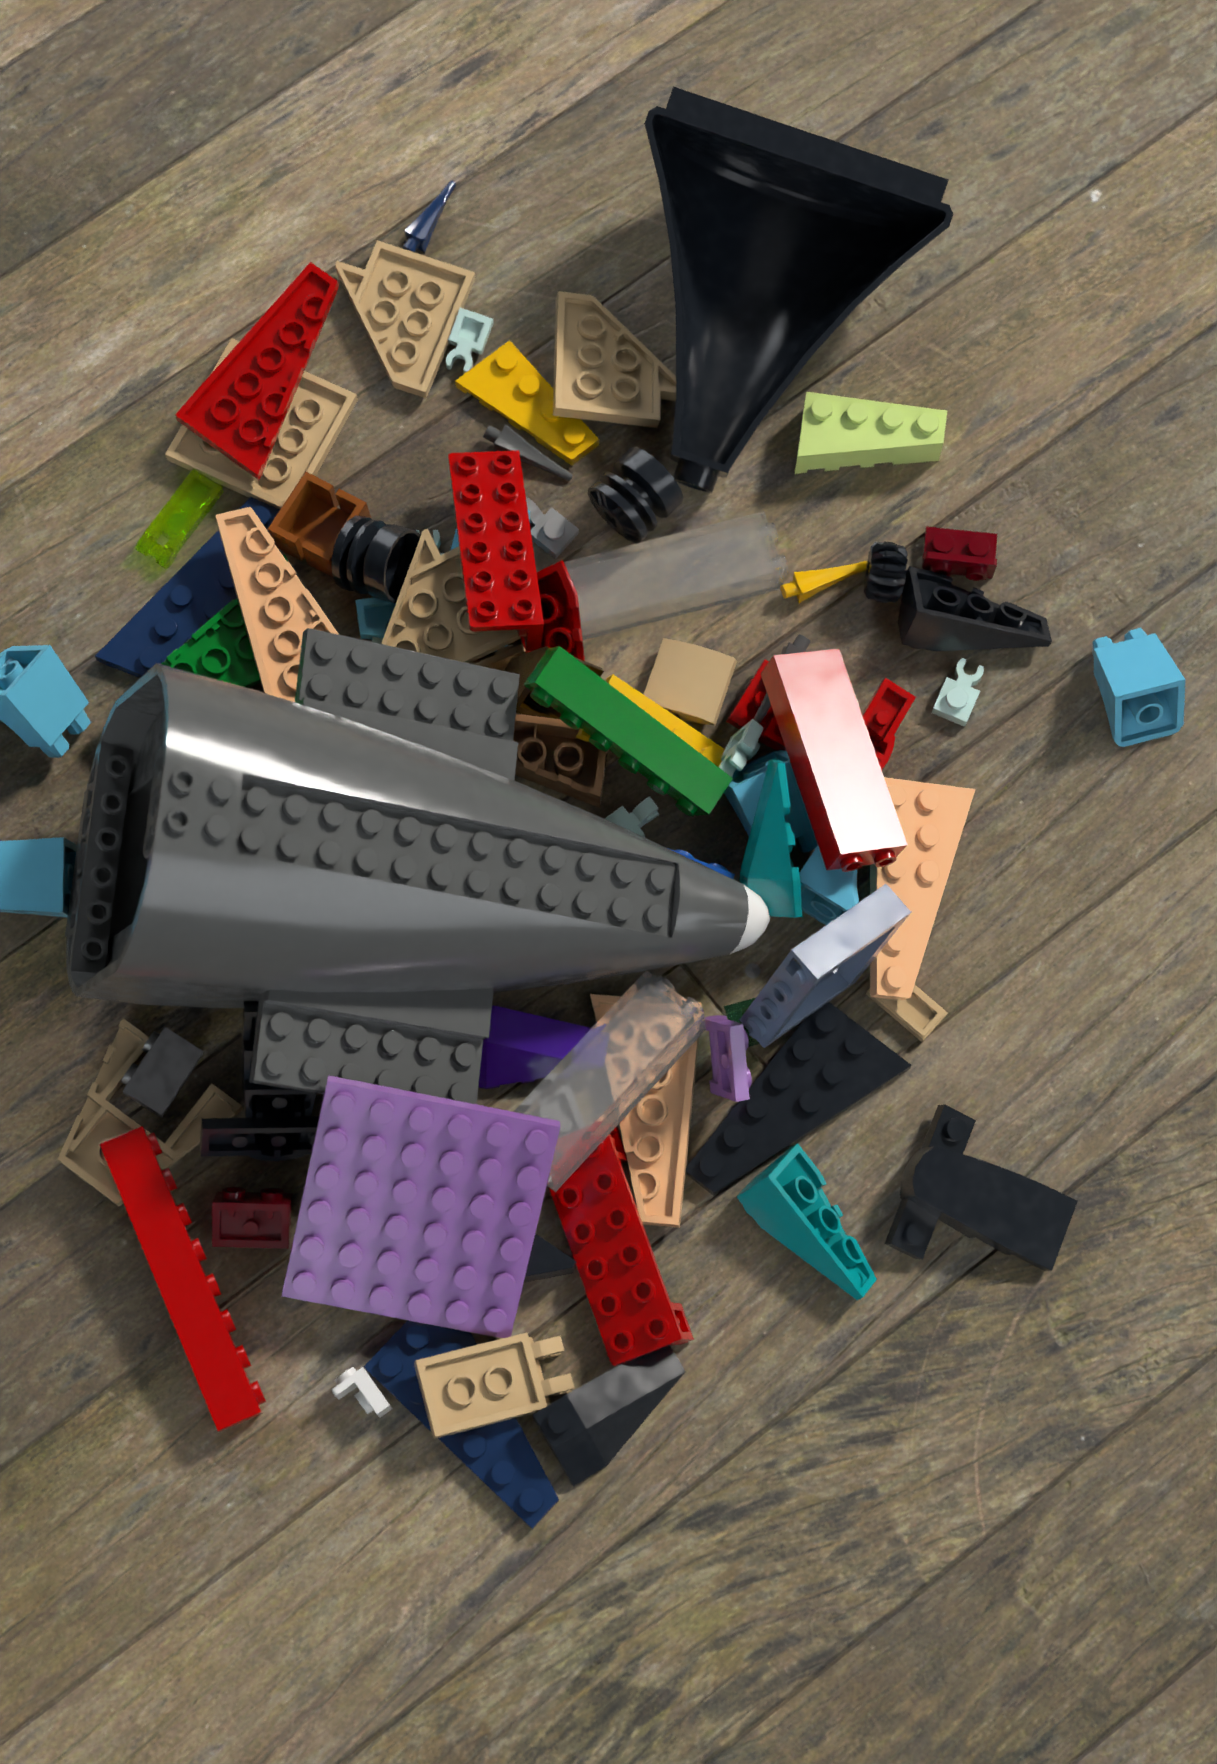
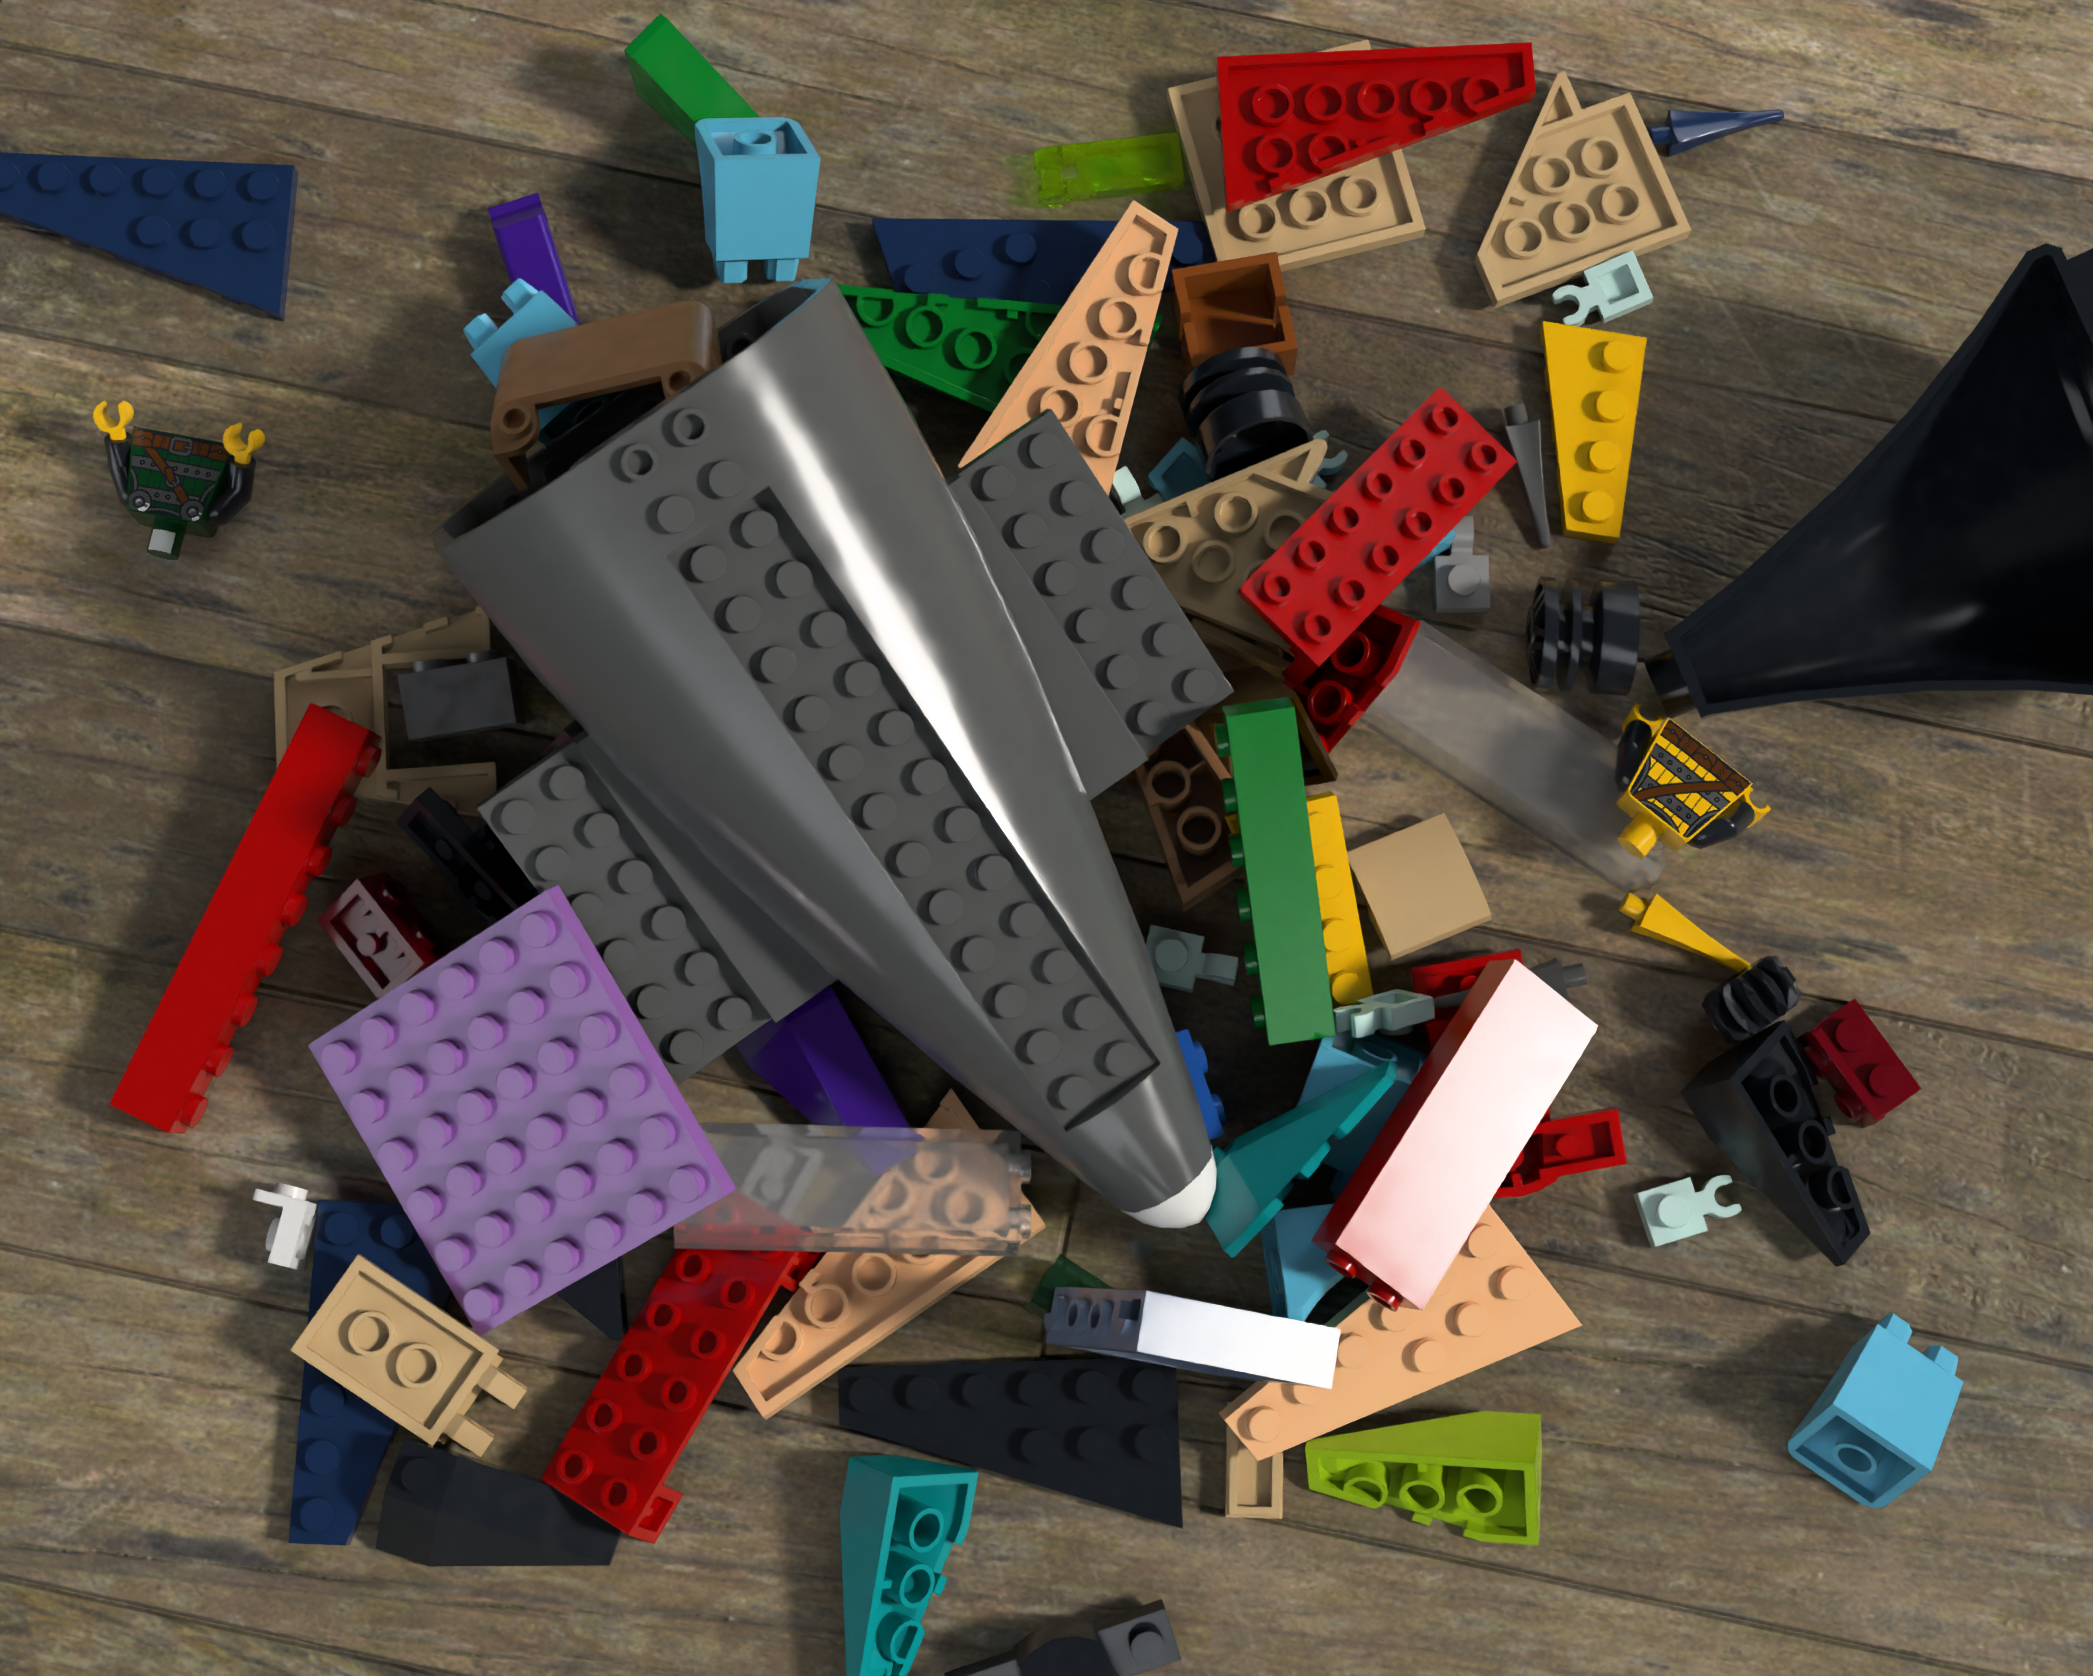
camera: 50 degrees right, 5 degrees up
tan wing [553,291,676,428] -> none
medium lavender plate [704,1015,752,1102] -> none
yellowish green wedge [795,392,947,474] -> none
none -> medium nougat windscreen [490,301,723,492]
none -> lime wedge [1305,1411,1542,1546]
none -> torso [1614,703,1771,859]

